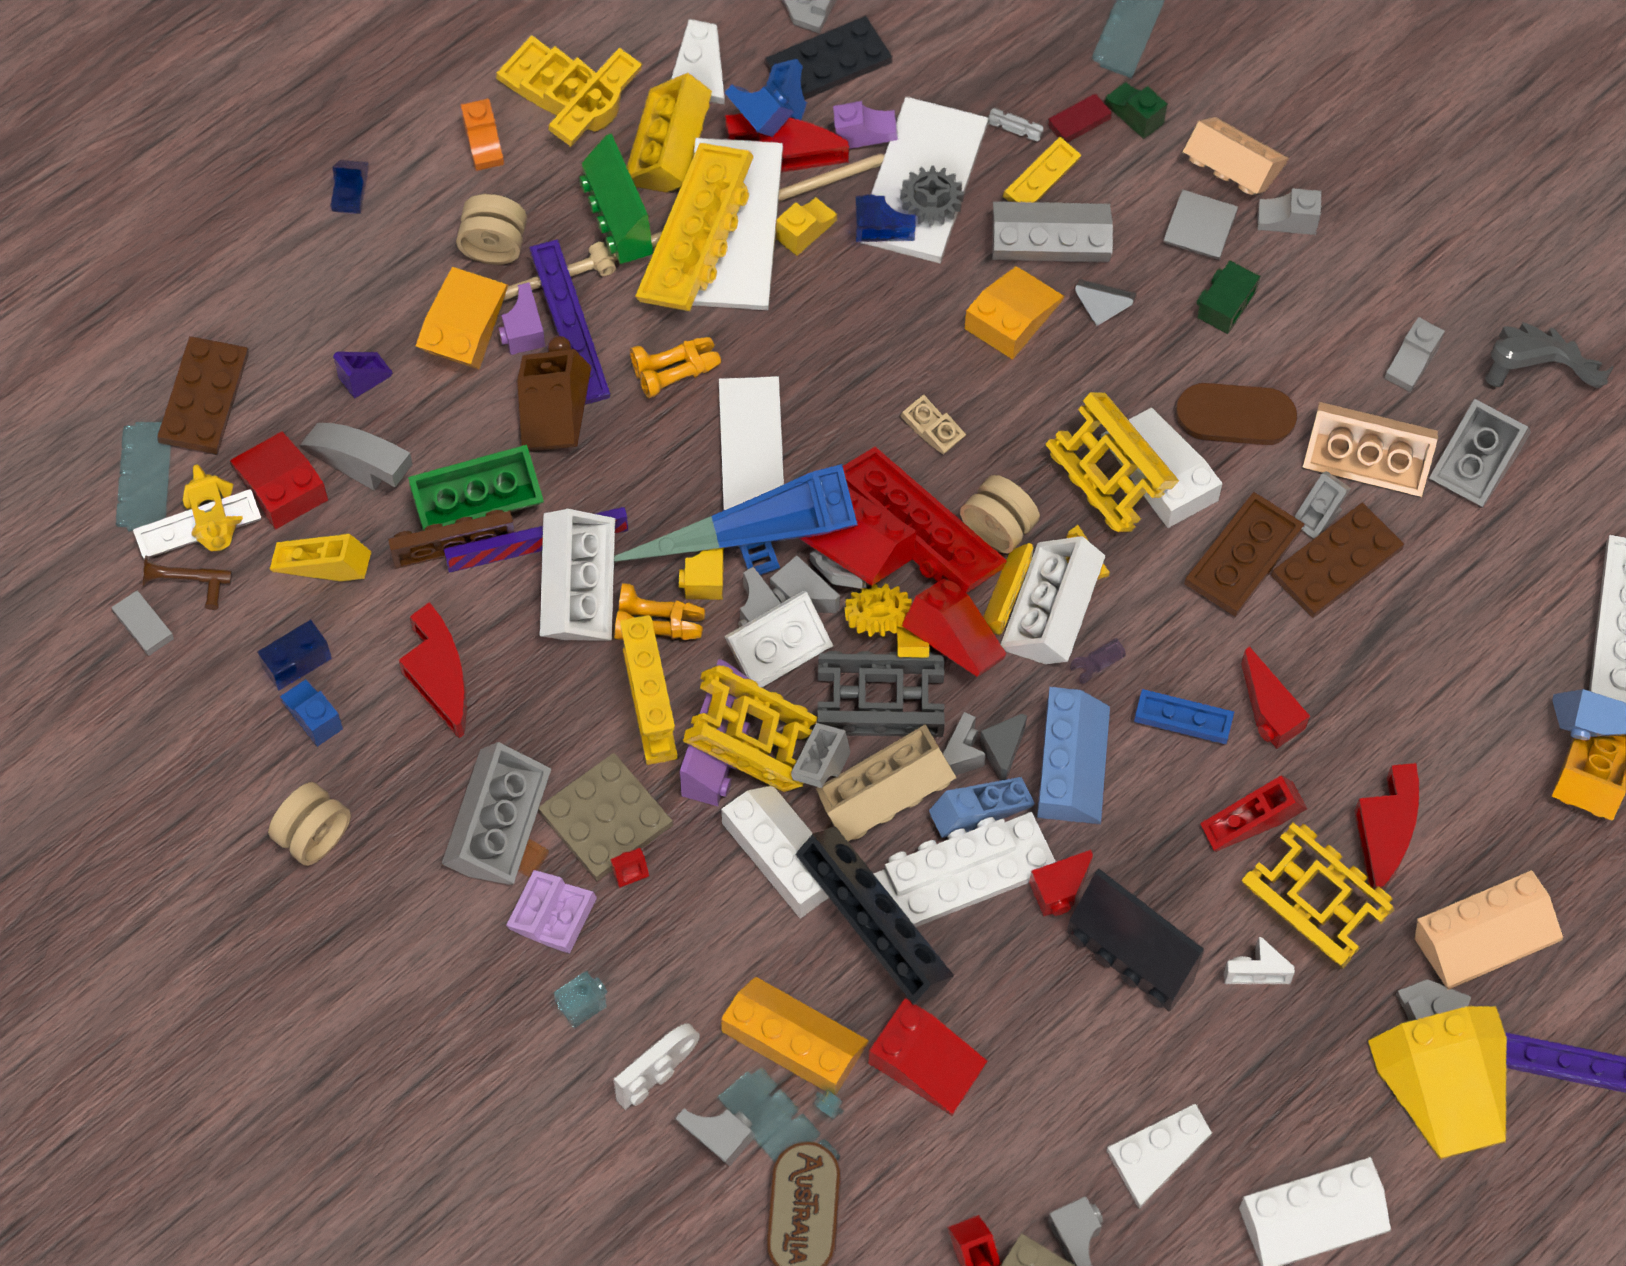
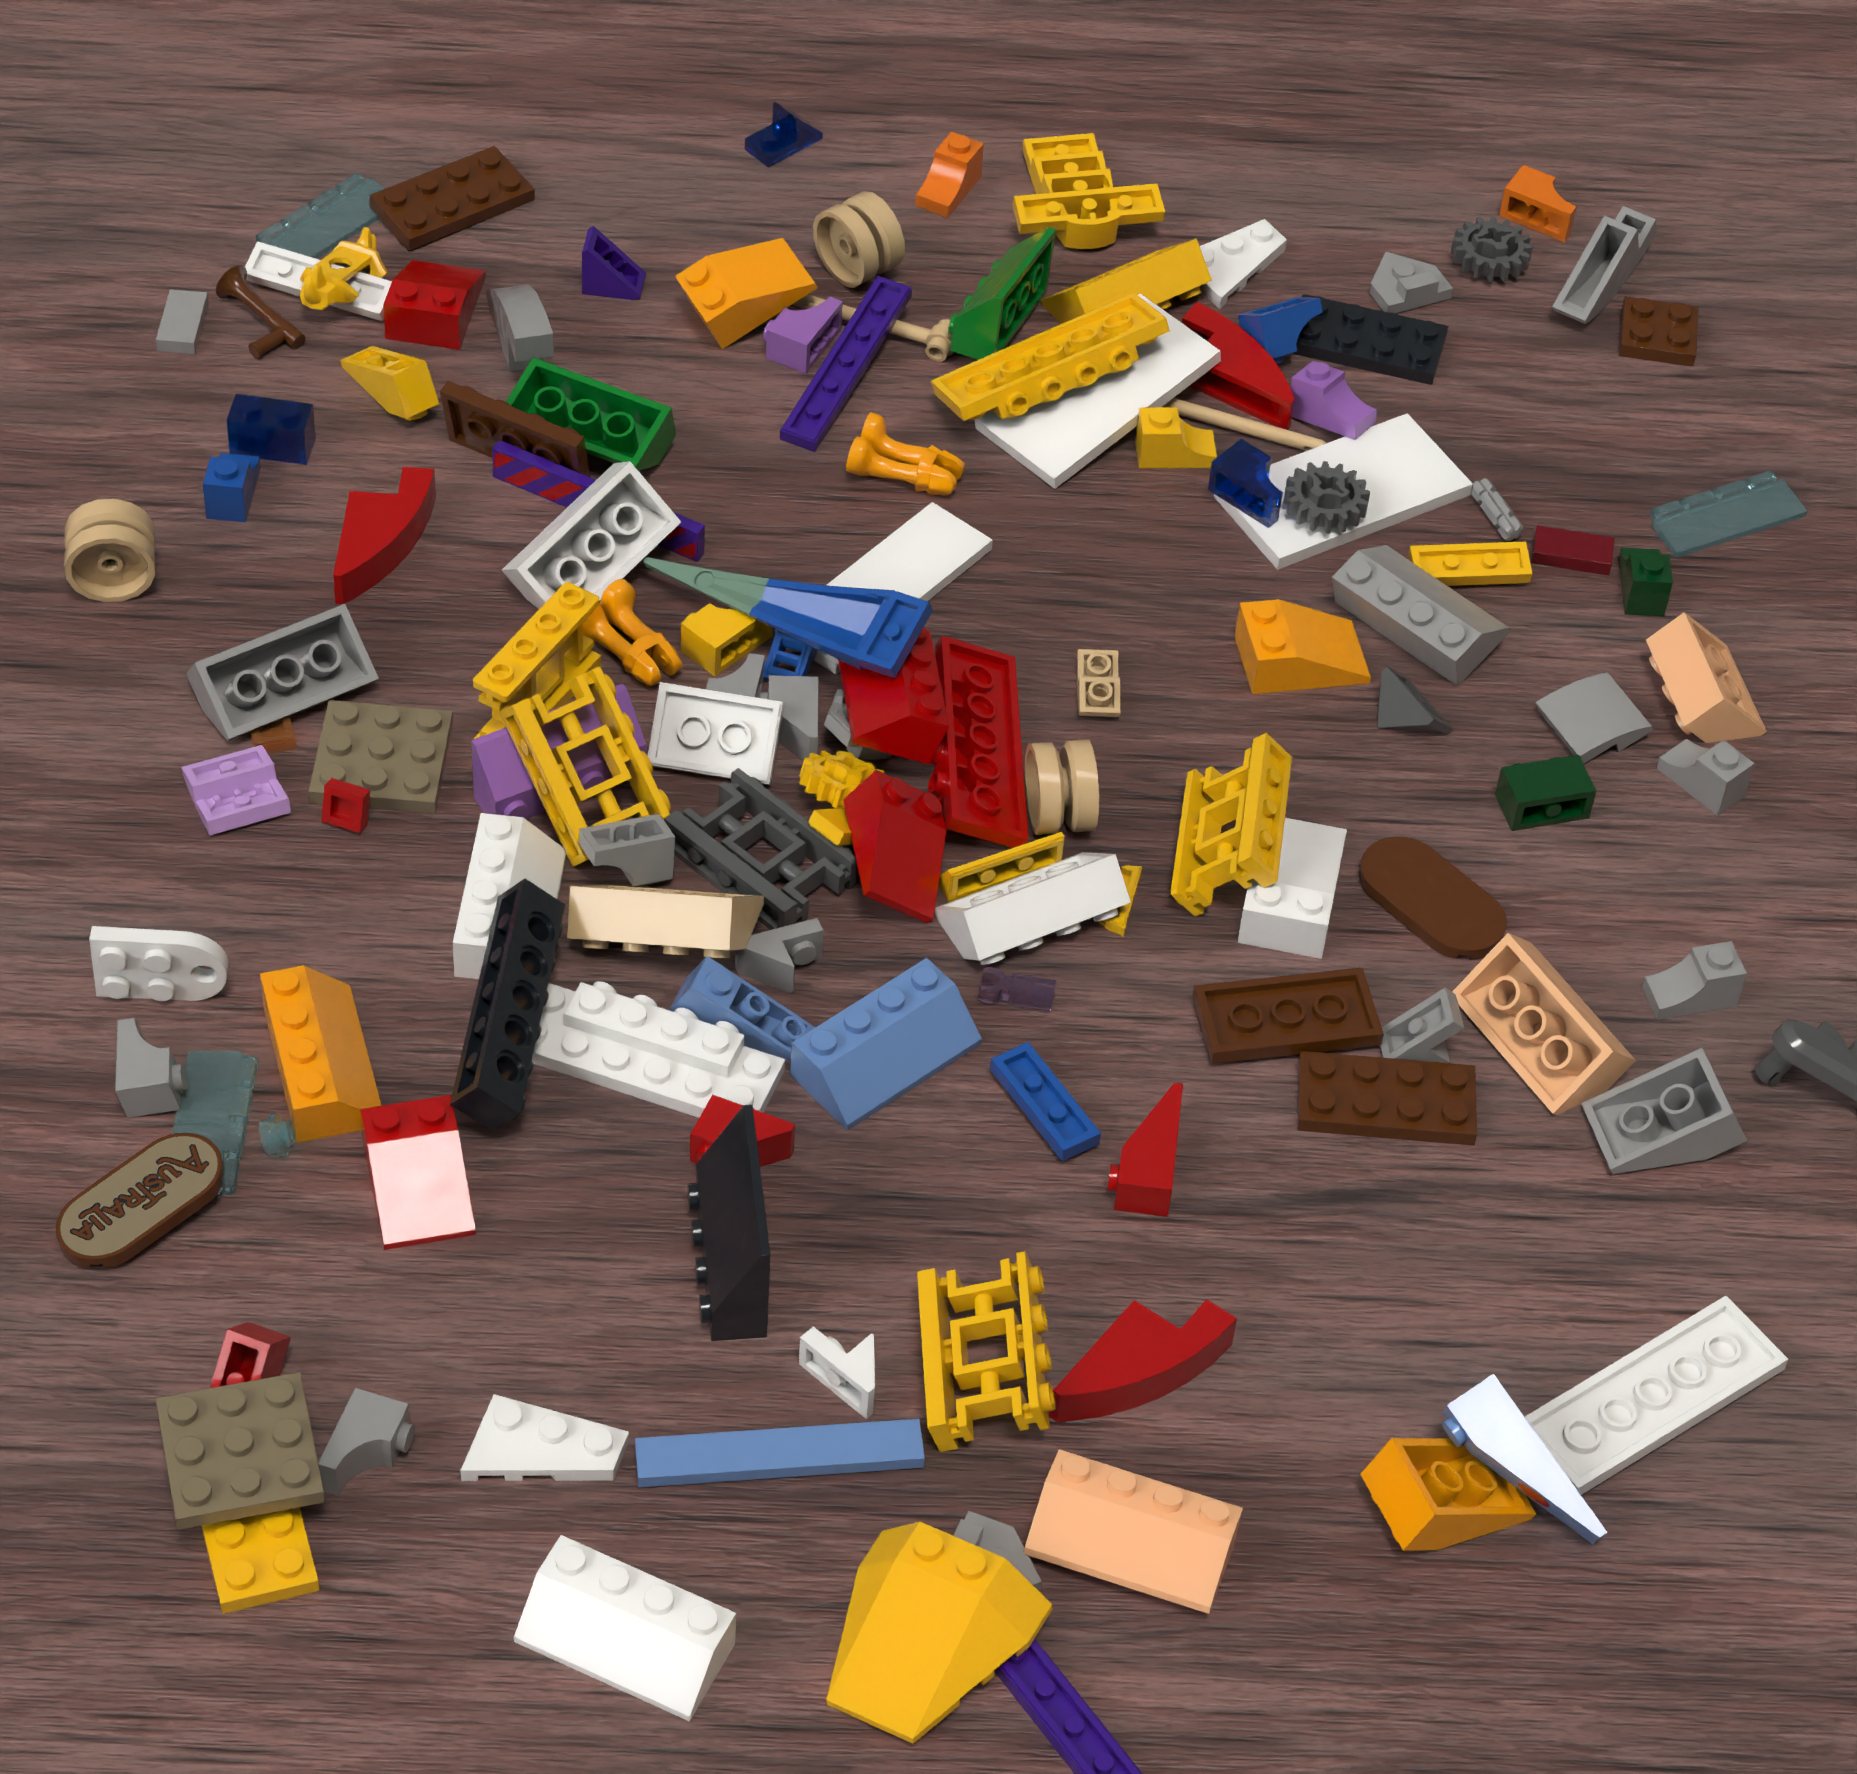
camera: 40 degrees right, 15 degrees down
reddish brown slope [517,336,592,451] -> none
clear light blue brick [554,971,608,1029] -> none
blue arch [724,84,795,137] -> none
dark grey slope [980,714,1027,781] -> none
red slope [1200,775,1307,852] -> none
none -> medium blue tile [635,1419,925,1488]

